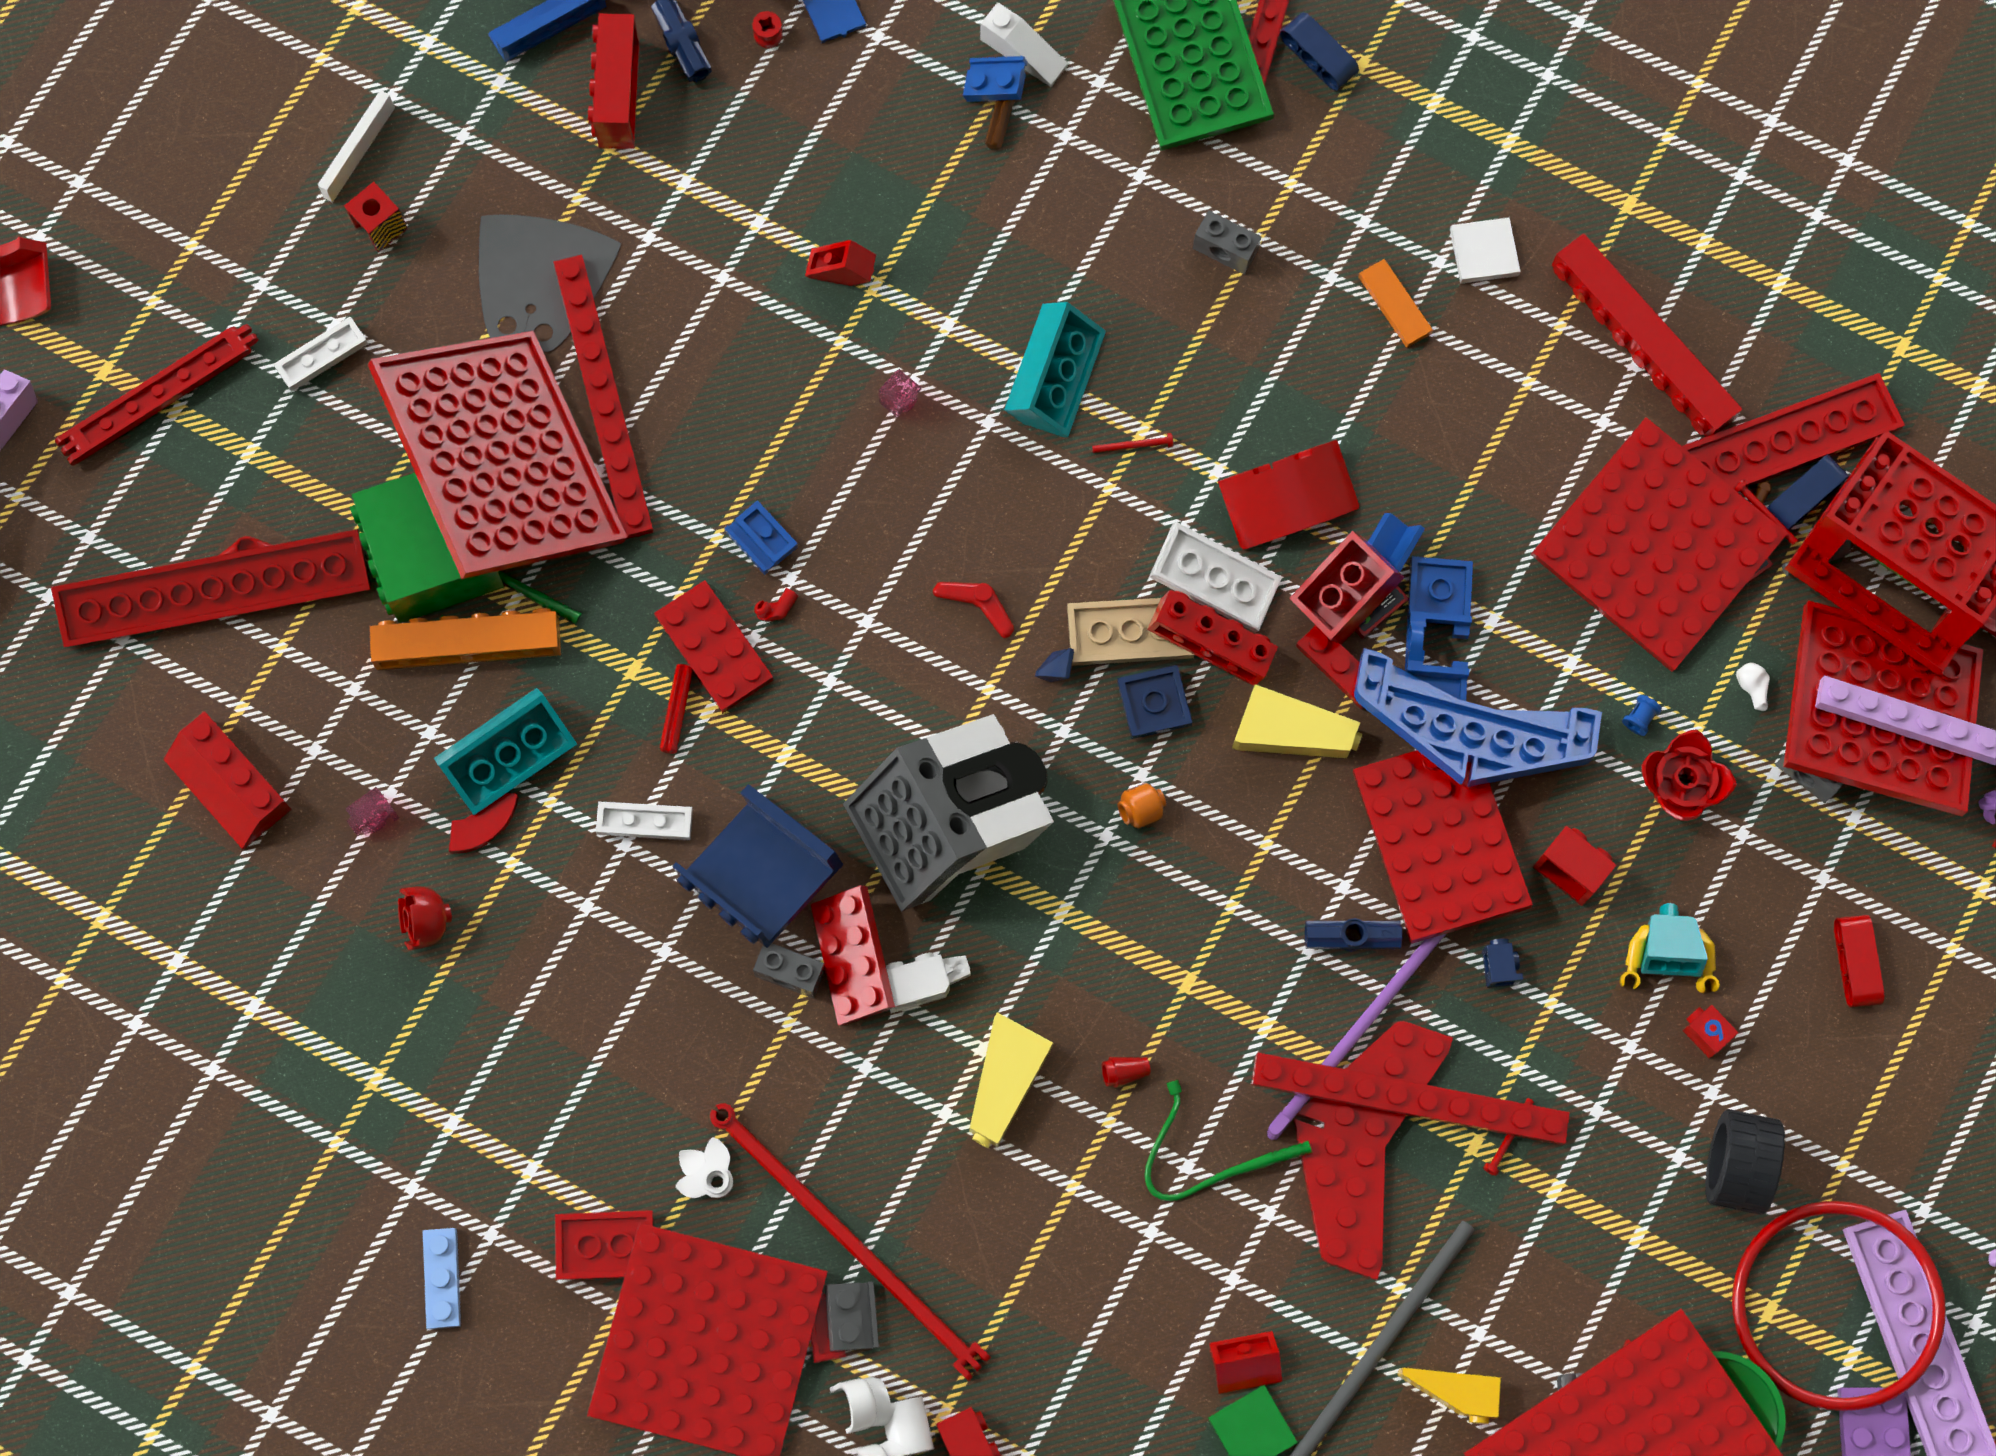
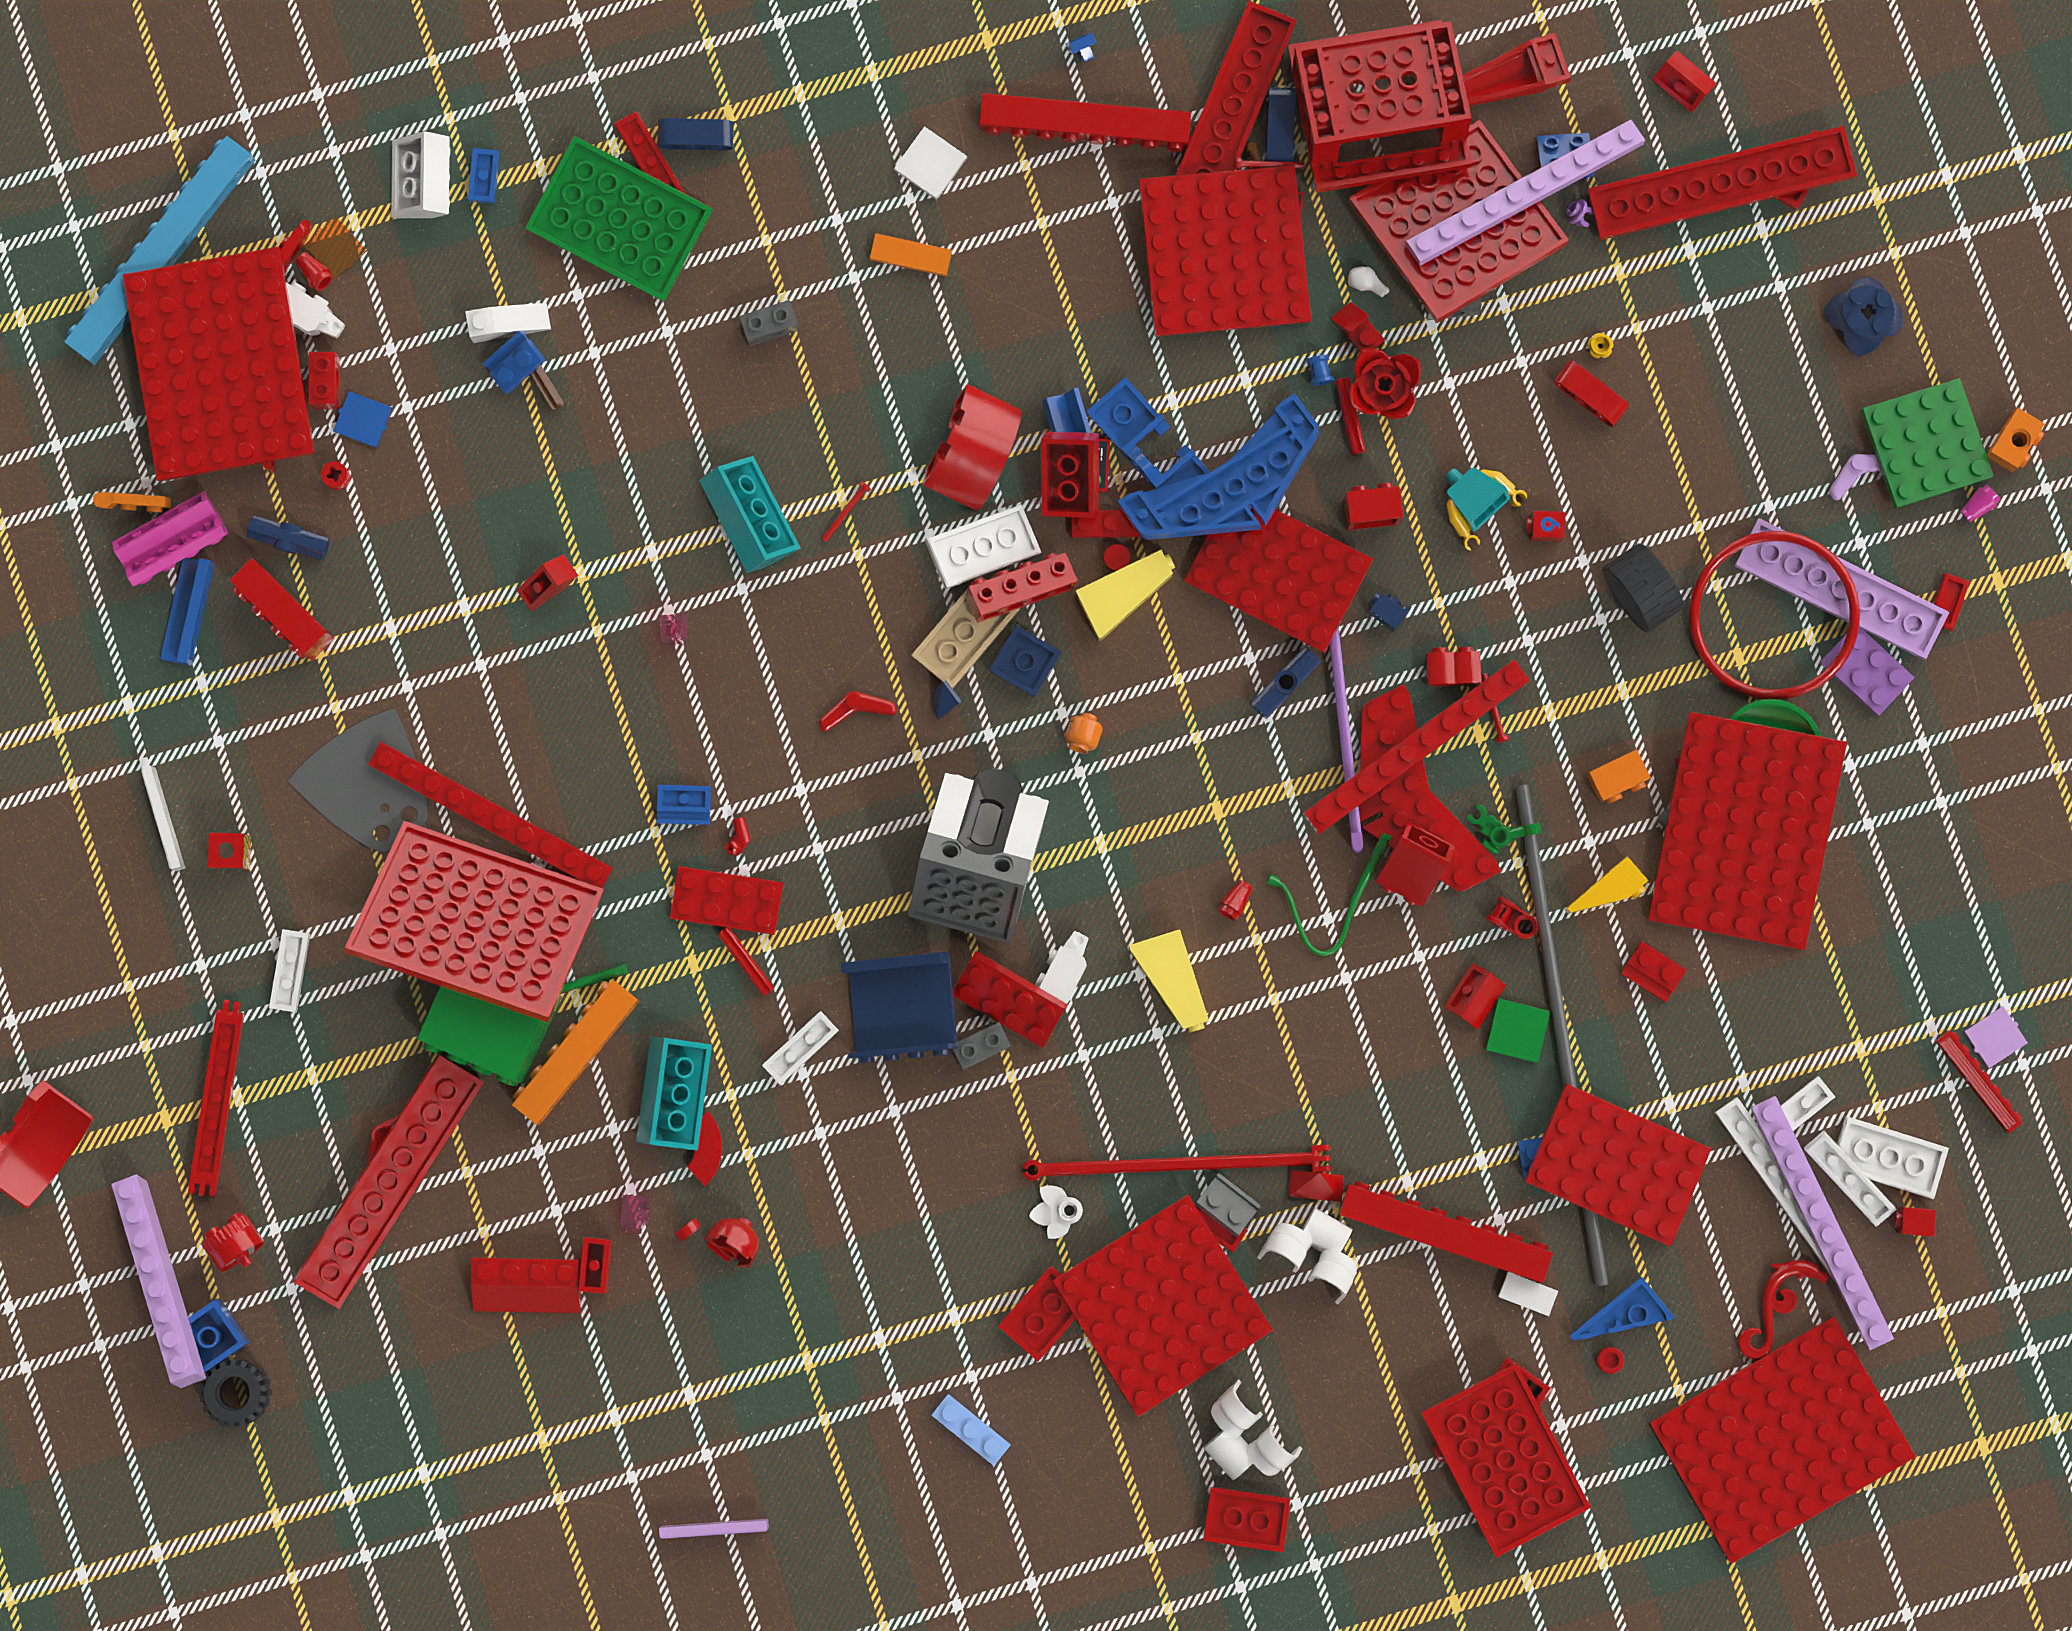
camera: 45 degrees left, 10 degrees up
none -> red piece [202,1212,265,1273]
none -> red brick [578,1237,613,1294]
none -> lavender tile [659,1519,769,1539]
none -> red tile [674,1217,701,1241]
none -> blue tile [1065,32,1097,62]
none -> red tile [1104,544,1130,572]
none -> red slope [1288,1170,1344,1202]
none -> red slope [1331,302,1385,353]
none -> red axle [1335,377,1365,455]
none -> red slope [1376,821,1455,907]
none -> red brick [1425,647,1481,687]
none -> green piece [1467,804,1542,854]
none -> red piece [1485,896,1538,940]
none -> orange brick [1586,750,1651,804]
none -> yellow plate [1587,333,1613,358]

